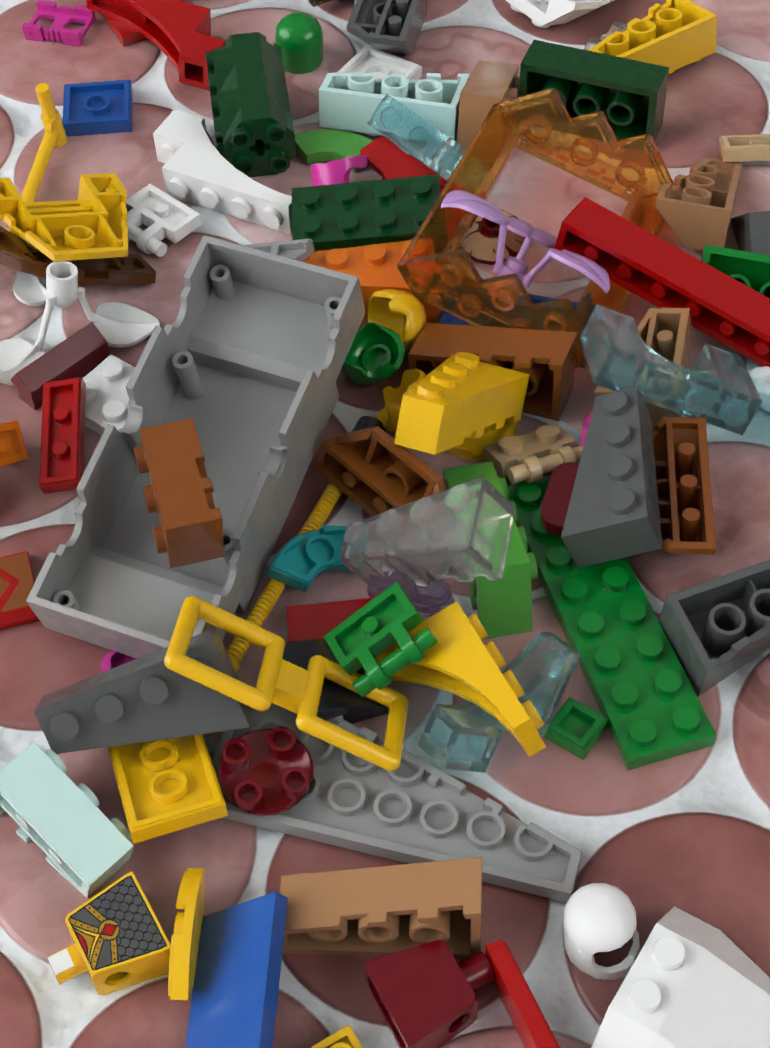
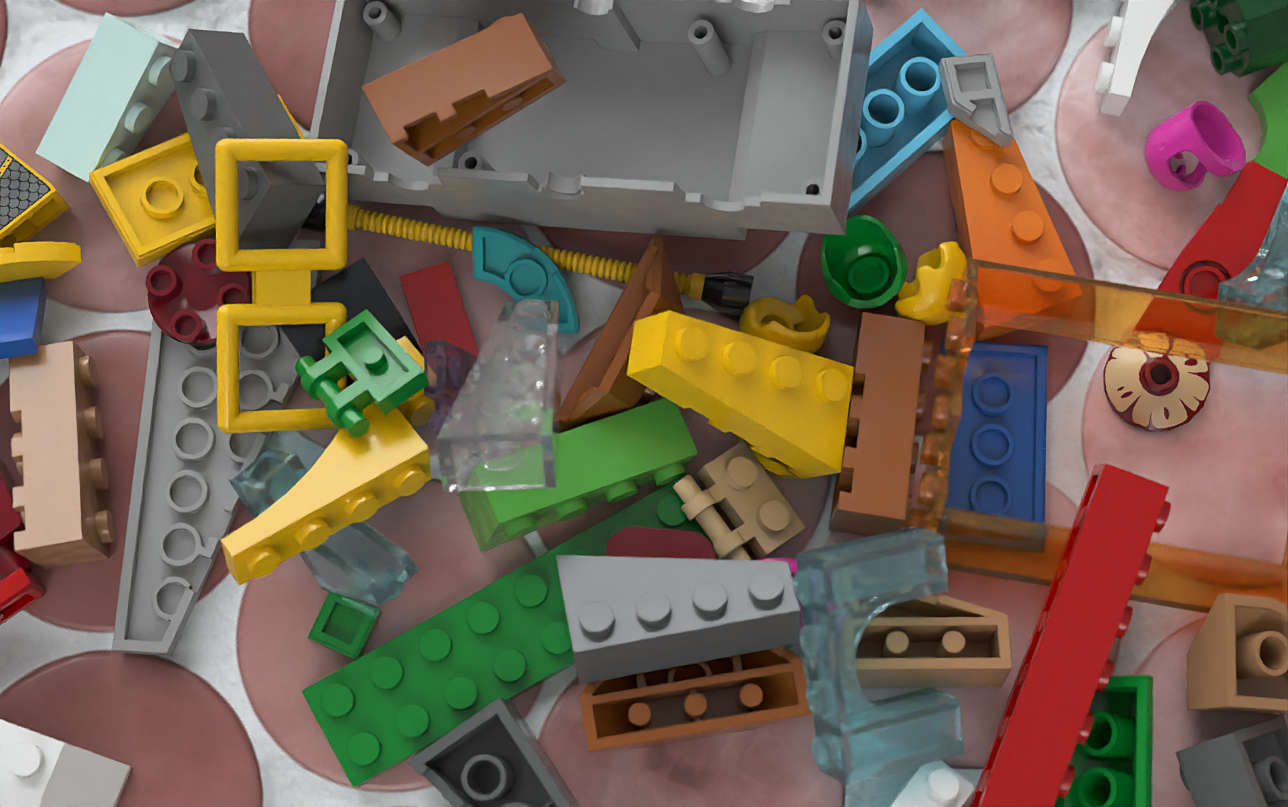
camera: 75 degrees right, 25 degrees up
dark green brick [292,174,446,261] -> none
lavender plant [441,190,610,303] -> none
white helmet [563,883,640,980] -> none

